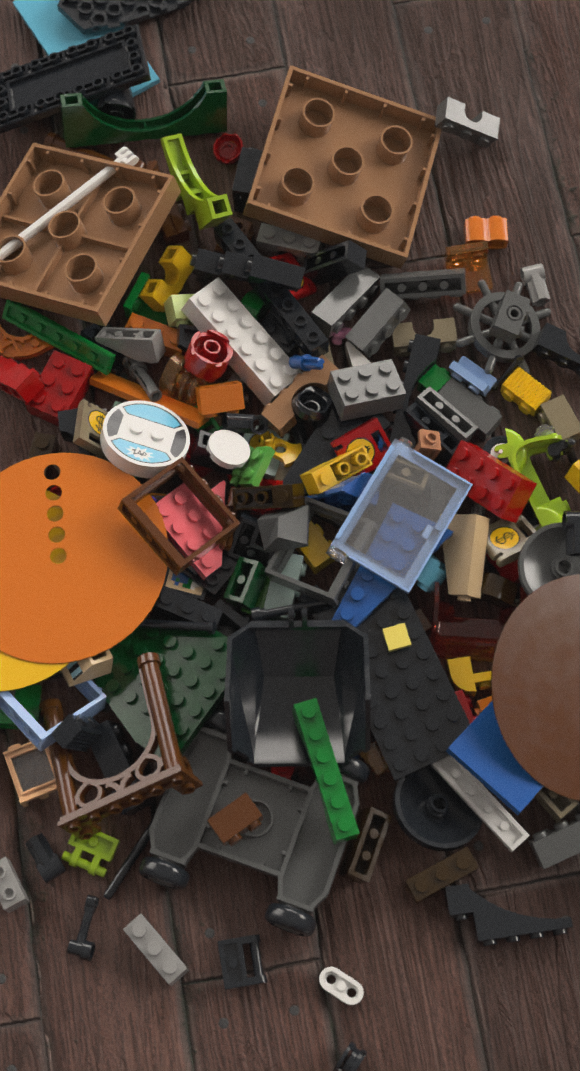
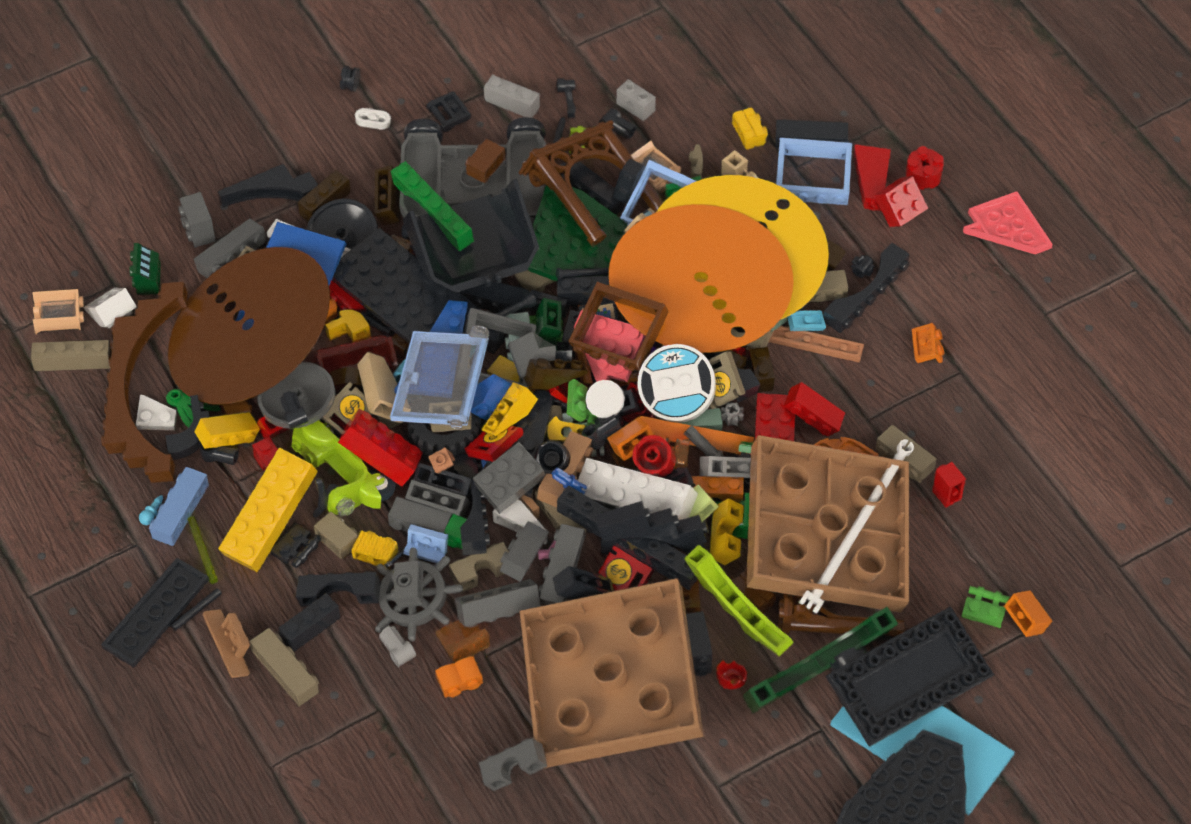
camera: 155 degrees right, 15 degrees down
light yellow tile [382,623,411,652] -> none

